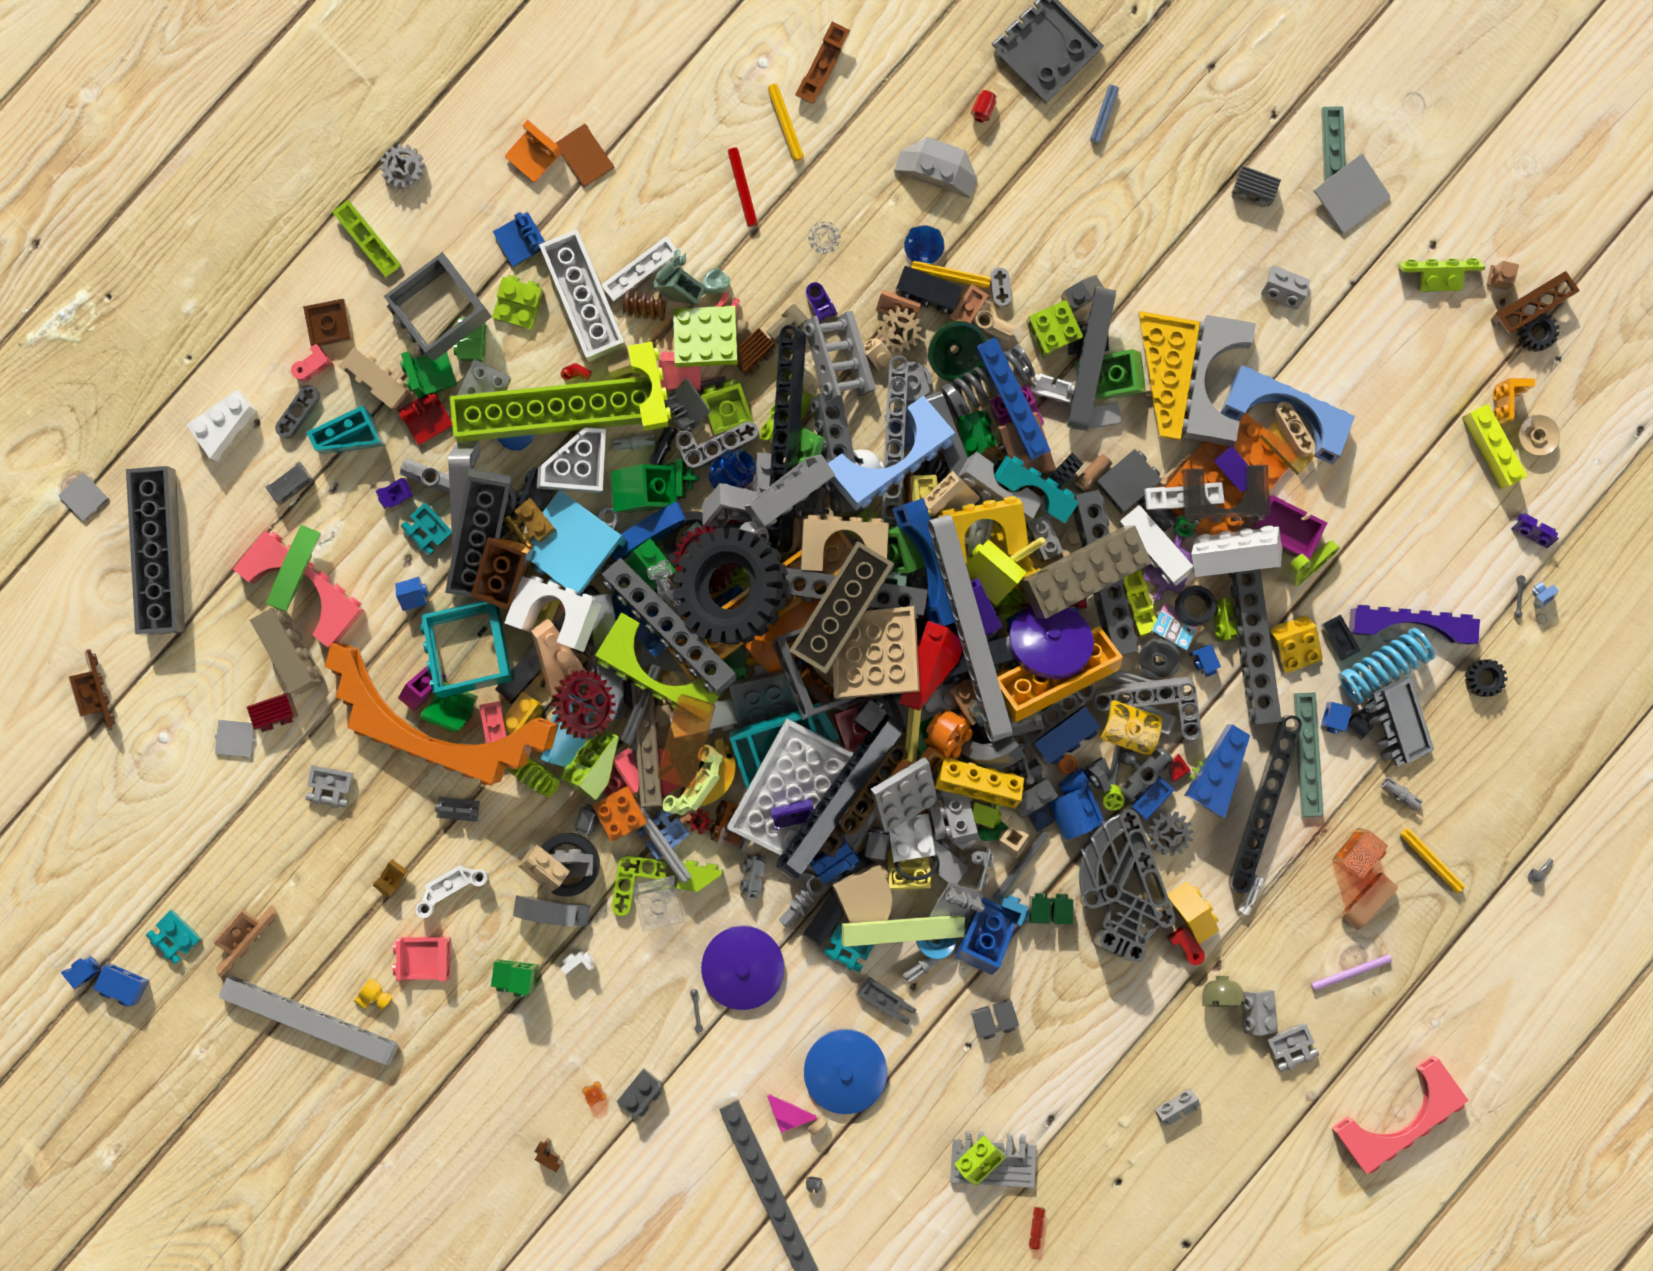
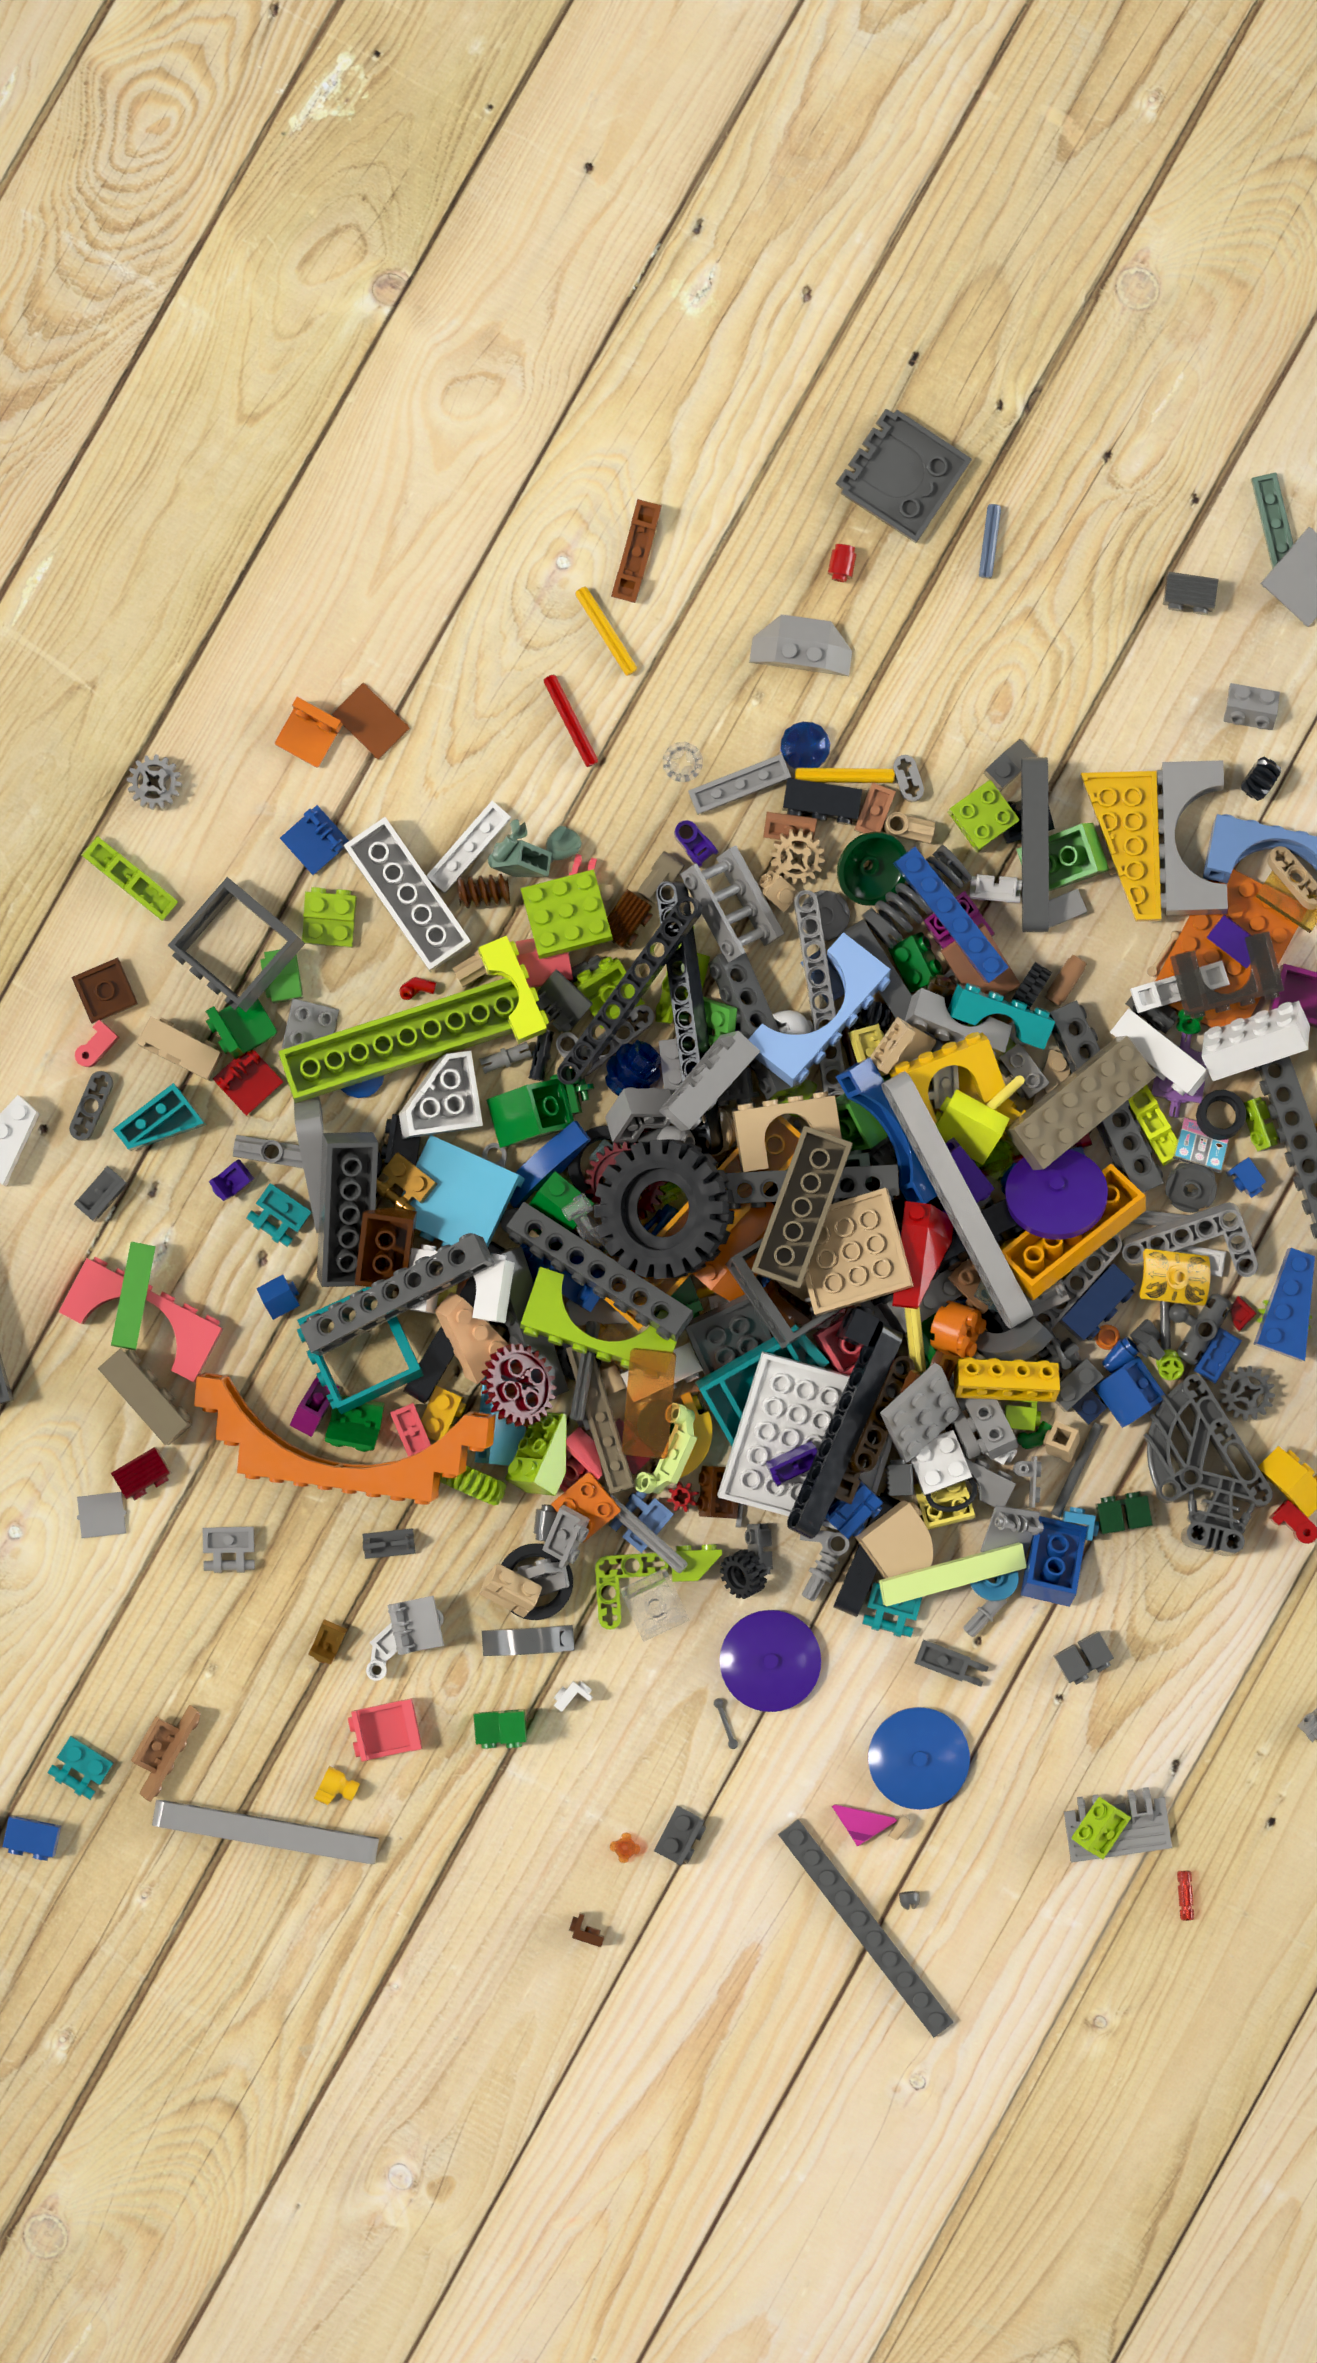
camera: 15 degrees left, 0 degrees up
dark grey brick [1095,449,1162,514] -> none
none -> dark grey brick [300,1233,495,1356]
none -> light grey hinge [388,1596,444,1655]
none -> light grey bracket [542,1505,590,1568]
none -> black beam [557,897,702,1085]
none -> light grey plate [688,754,791,815]
none -> black tyre [720,1549,767,1599]
none -> black gear [1241,756,1281,801]

